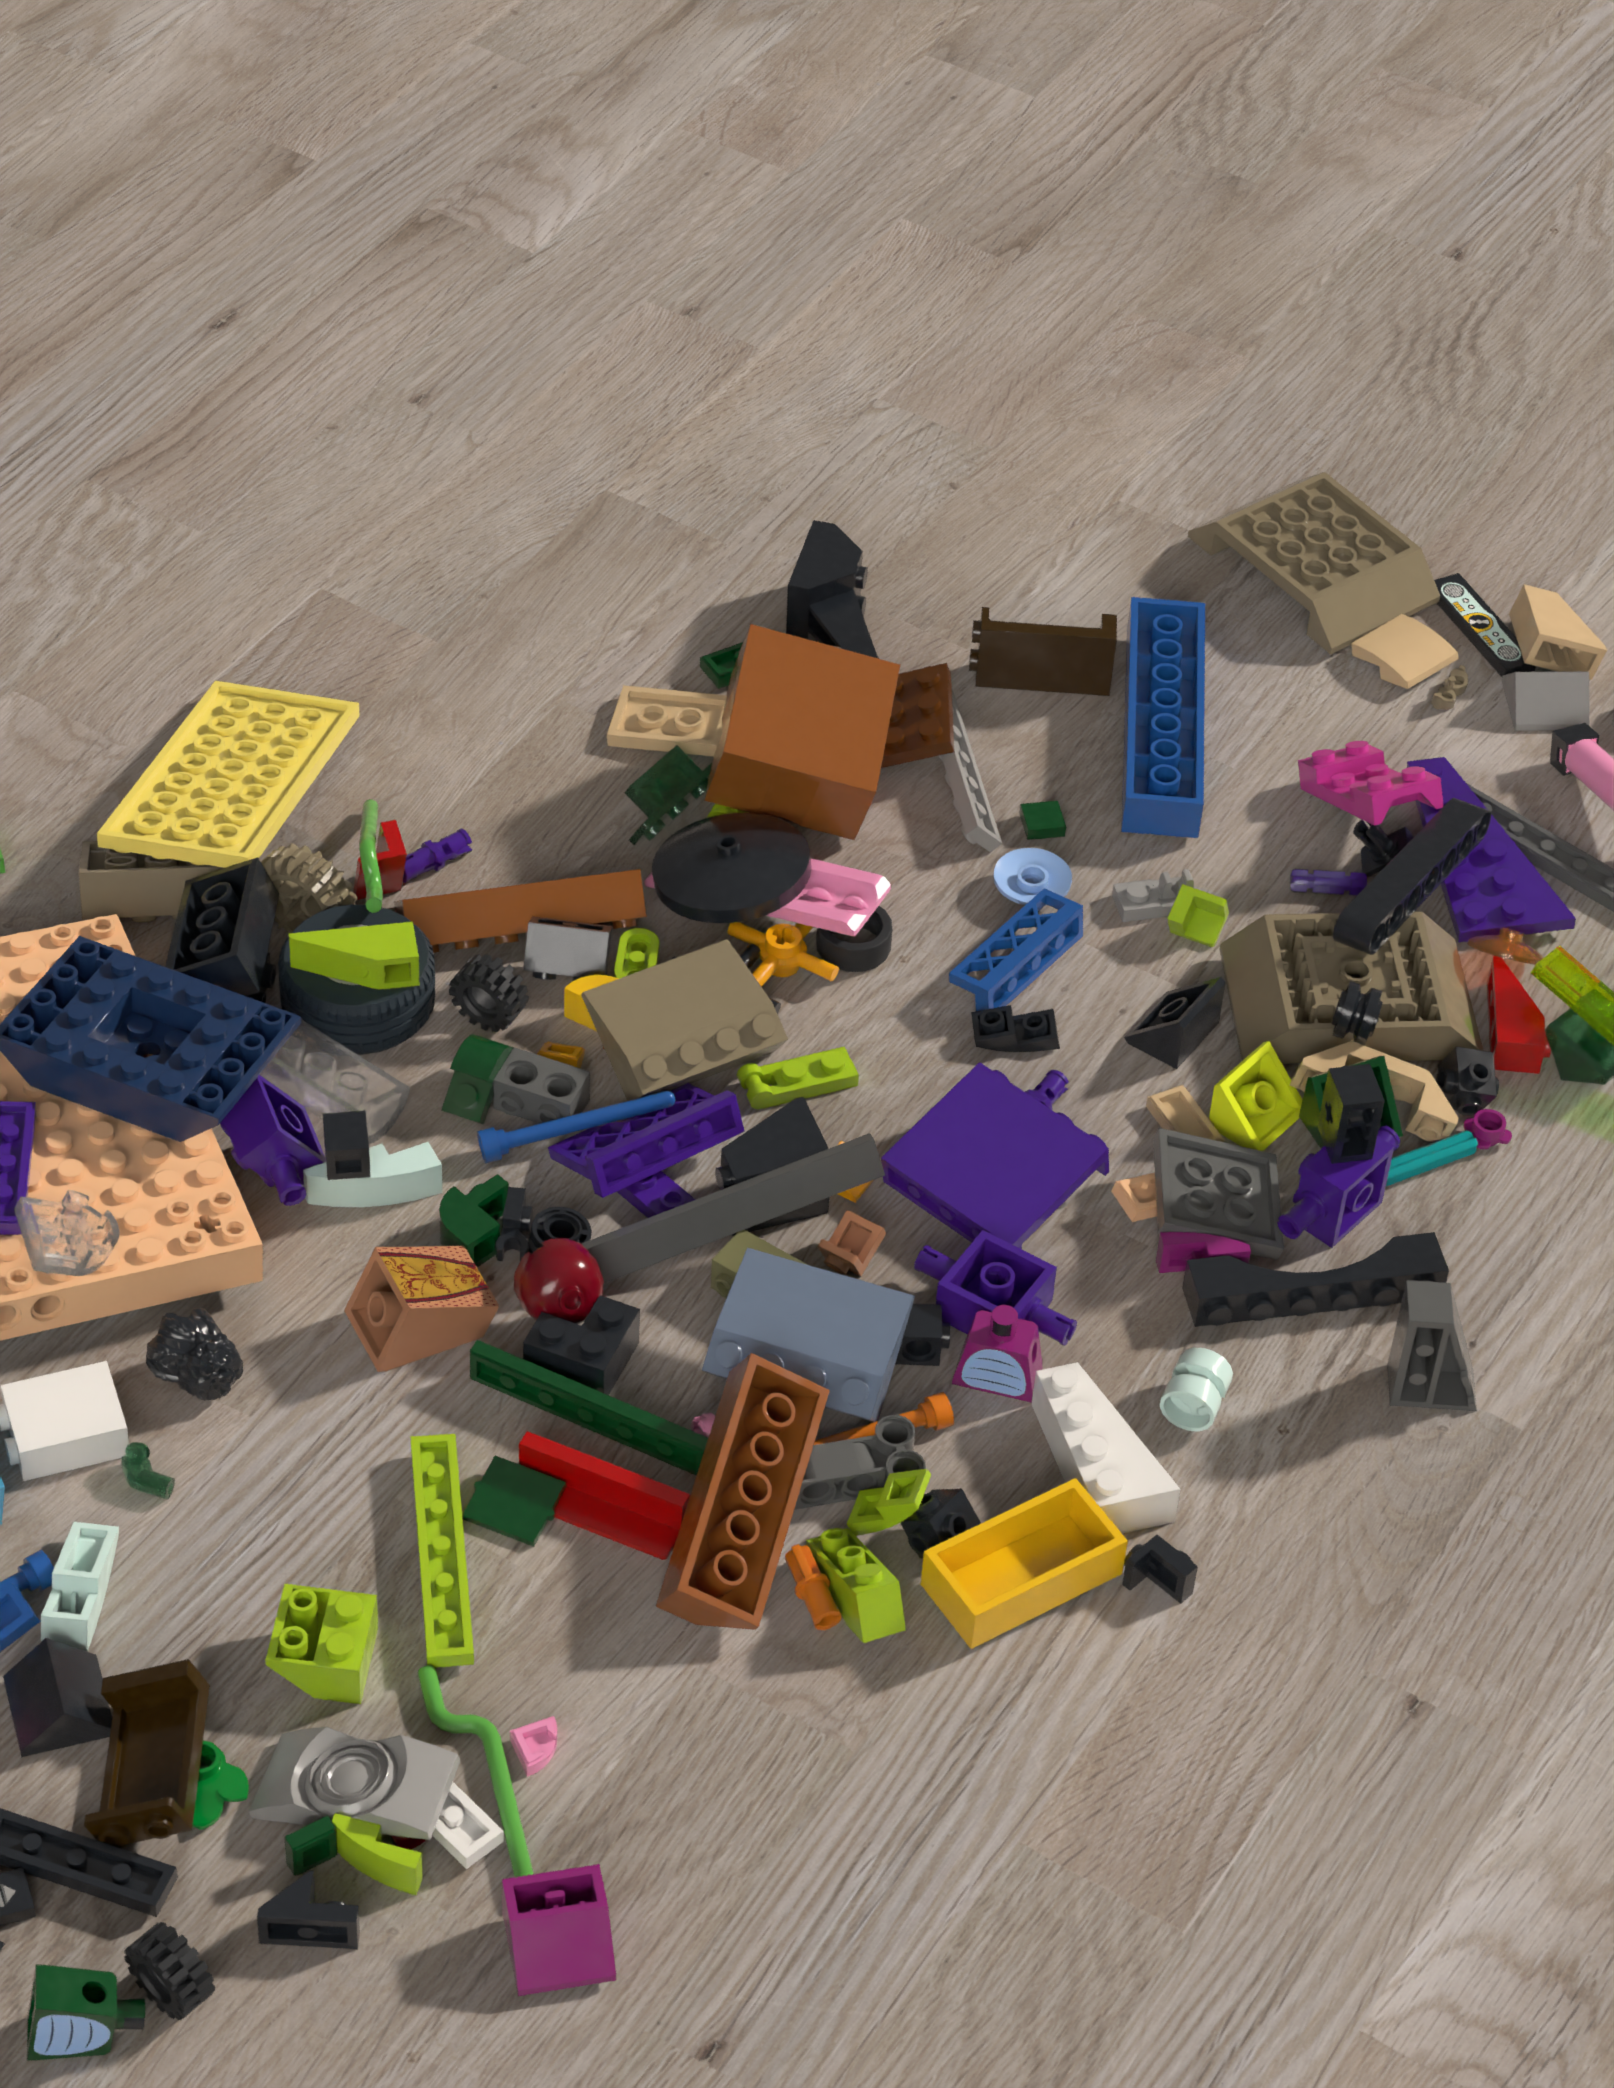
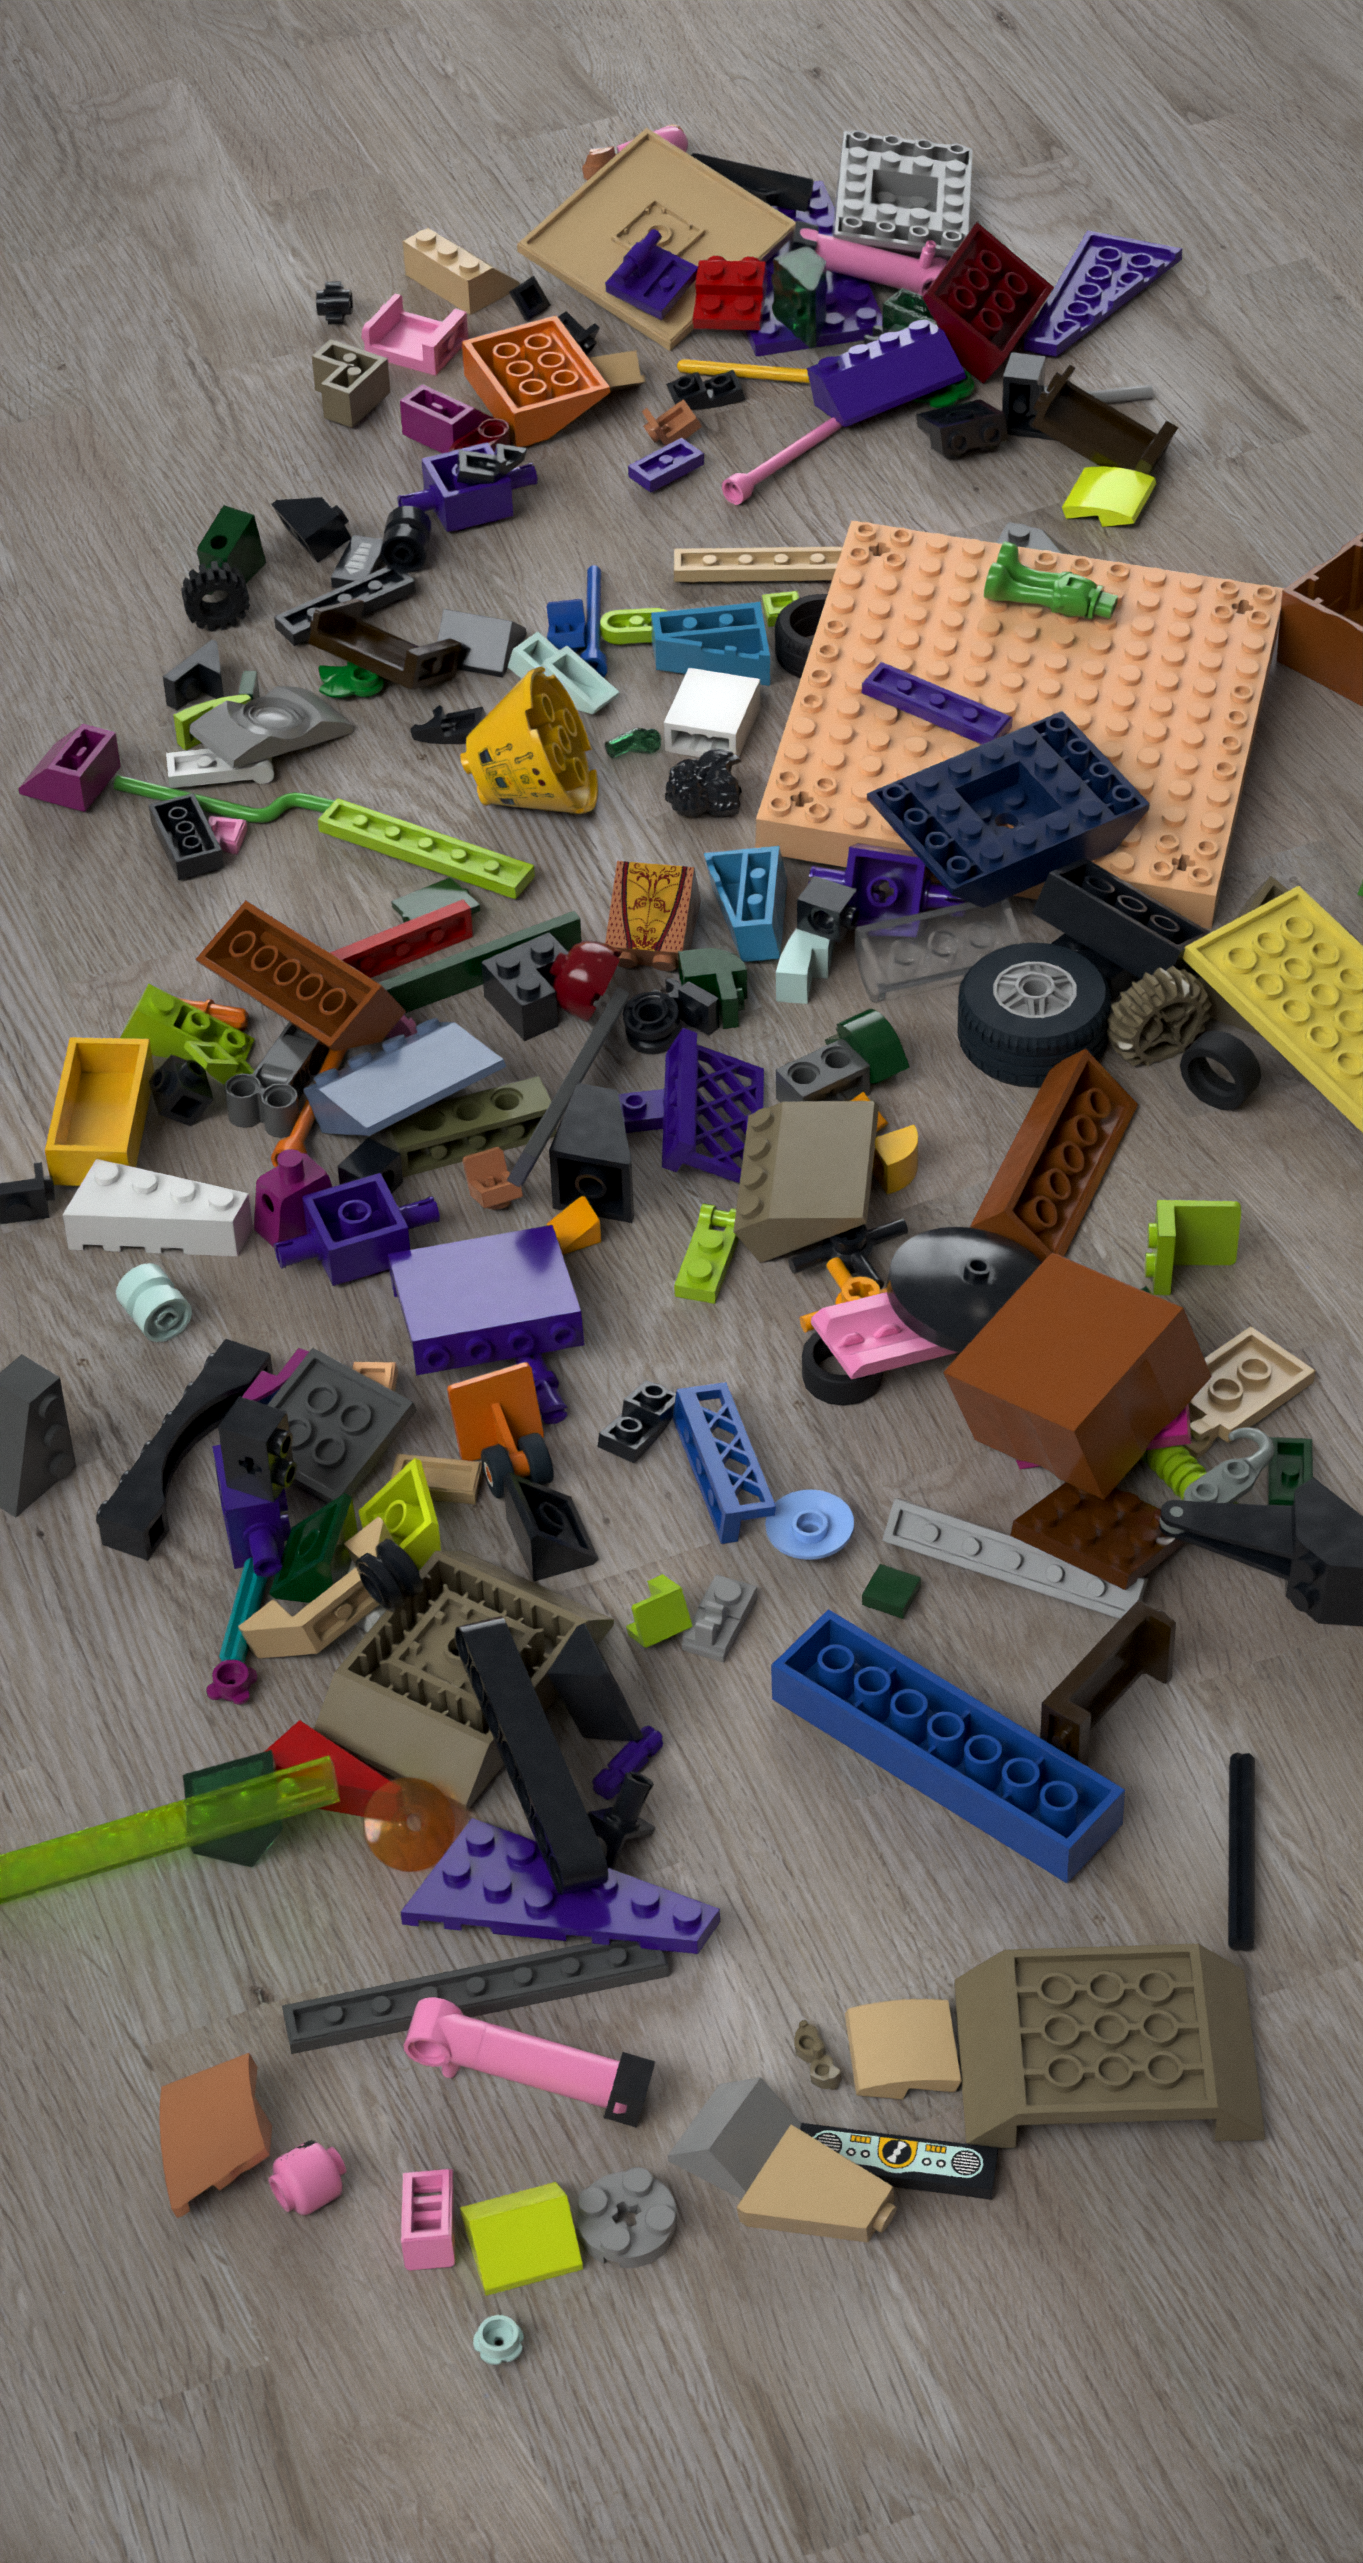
camera: 130 degrees right, 0 degrees up
clear slope [14,1190,120,1276] -> none
lime slope [265,1583,378,1704] -> none
lime slope [289,922,420,990] -> none
red panel [353,819,407,900] -> none
bright green piece [359,799,383,913] -> none
dark purple pin [402,829,472,883] -> none
black tyre [449,954,529,1032] -> none
blue piece [477,1091,675,1164] -> none
brick [523,916,612,981] -> none
lime plate [614,928,659,979] -> none
dark pink piece [1298,741,1443,826] -> none
black brick [1436,1046,1499,1115] -> none
none -> black piece [148,793,224,880]
none -> black slope [410,705,486,744]
none -> orange plate [447,1362,554,1499]
none -> yellow cone [460,667,598,814]
none -> black slope [547,1623,643,1742]
none -> dark azure wedge [703,846,788,962]
none -> lime bracket [1144,1200,1242,1295]
none -> black tyre [1180,1030,1261,1110]
none -> black axle [1228,1752,1255,1952]

